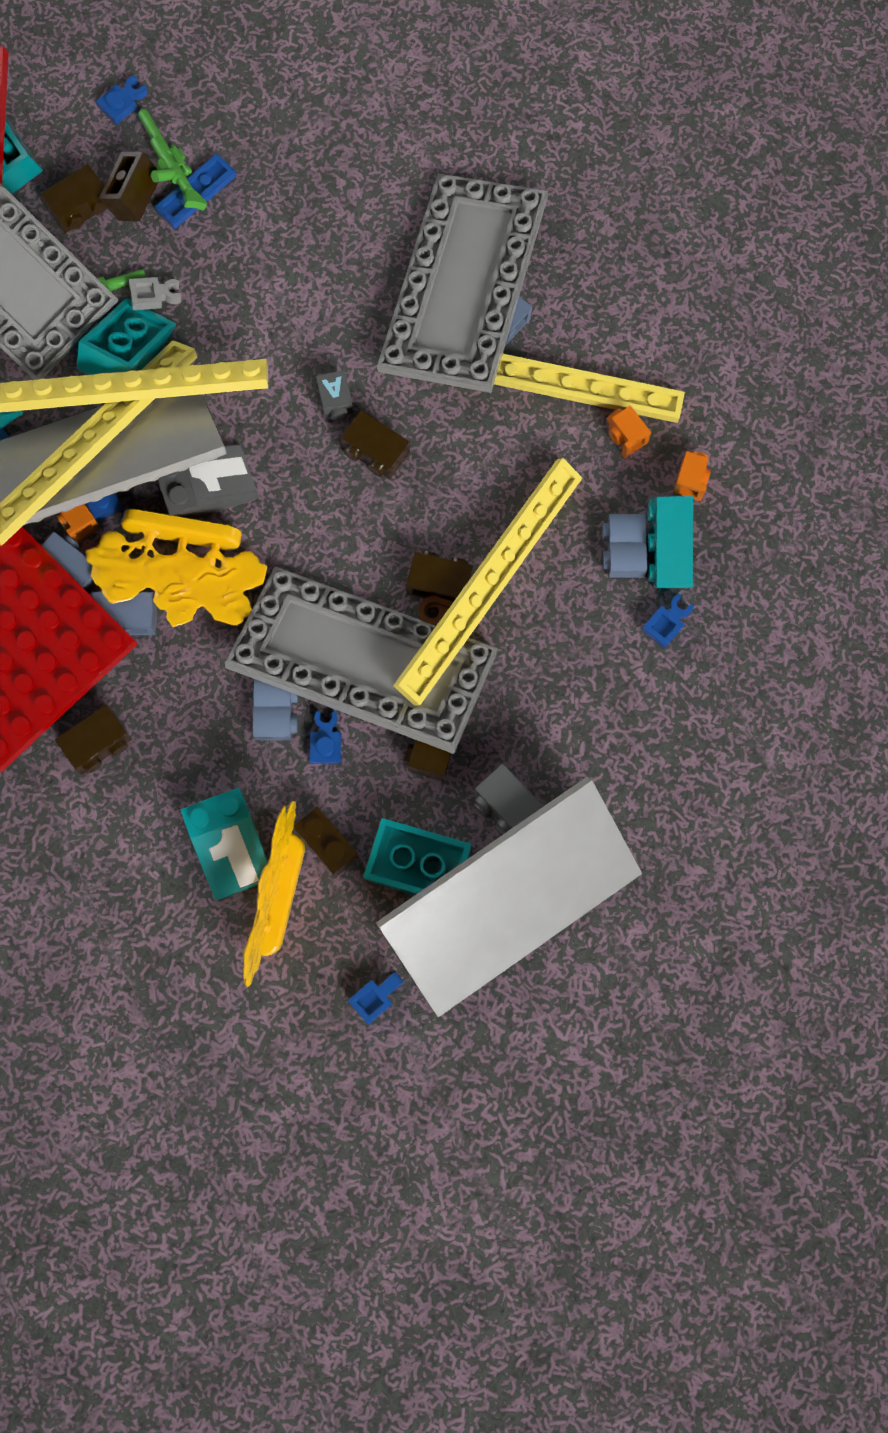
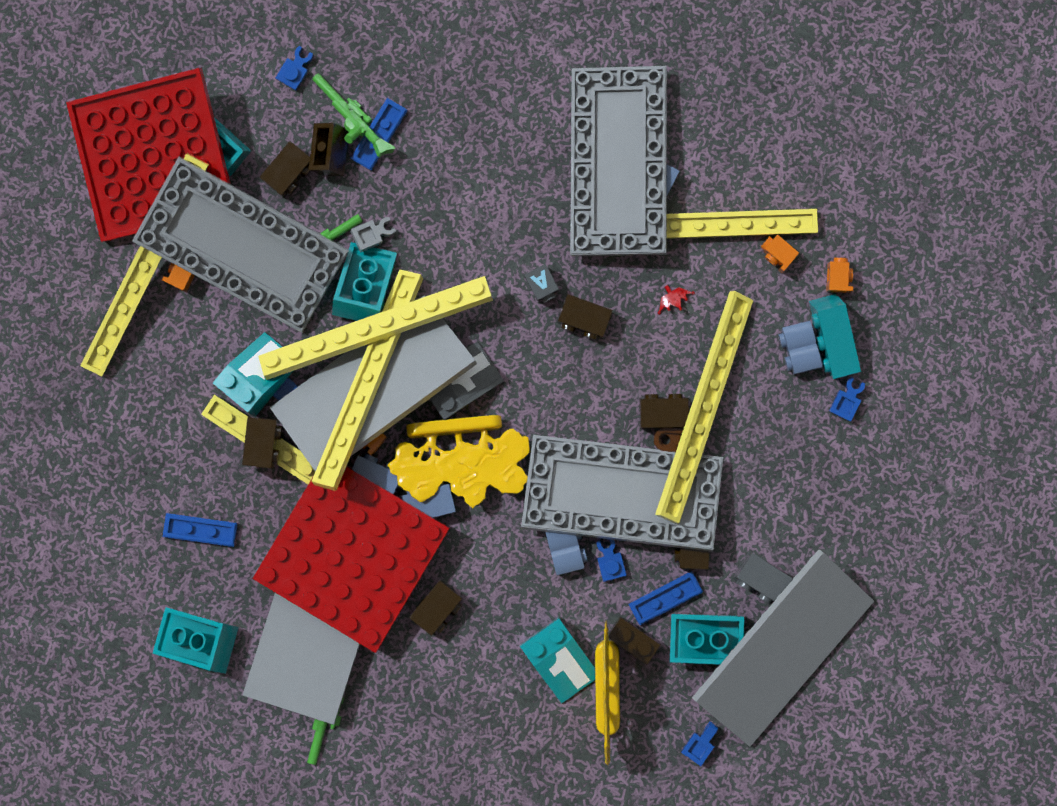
camera: 10 degrees left, 10 degrees up
none -> blue tile [628,571,703,625]
none -> red piece [657,285,695,315]

